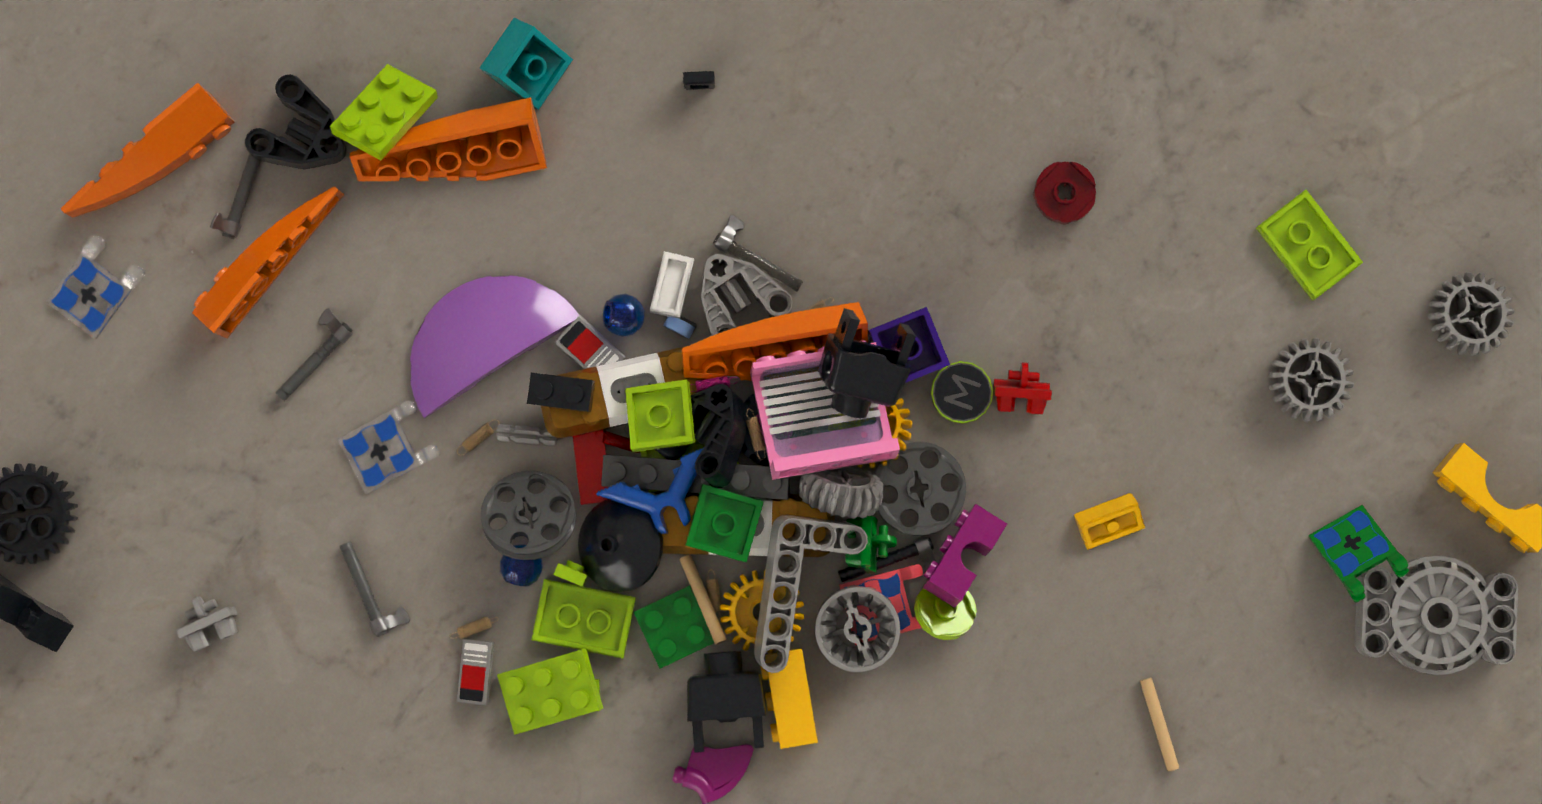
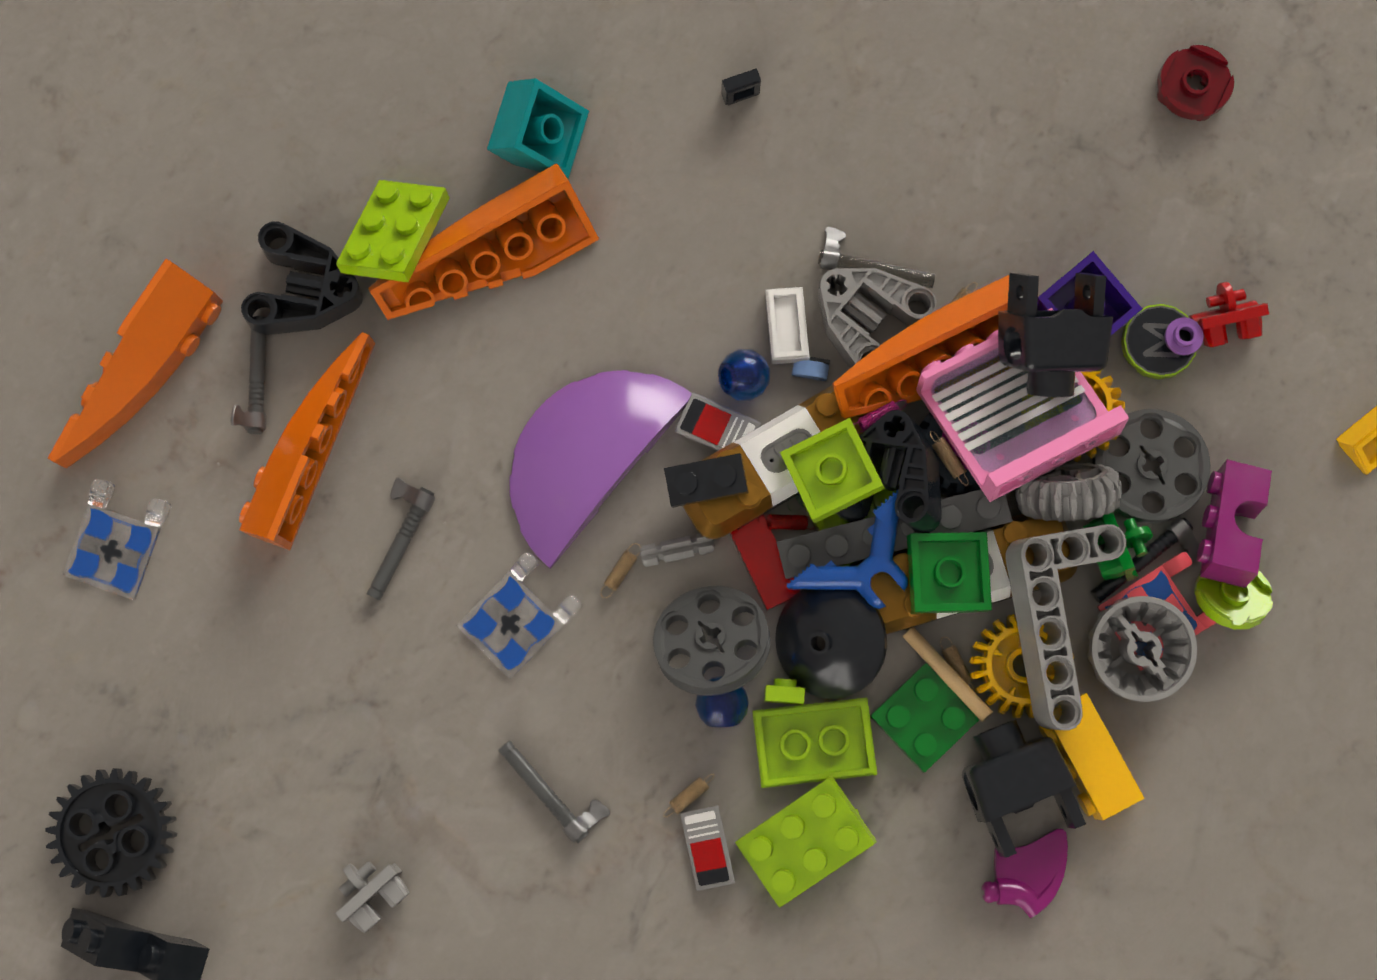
camera: 15 degrees left, 5 degrees down
none -> medium lavender plate [1164,317,1204,356]

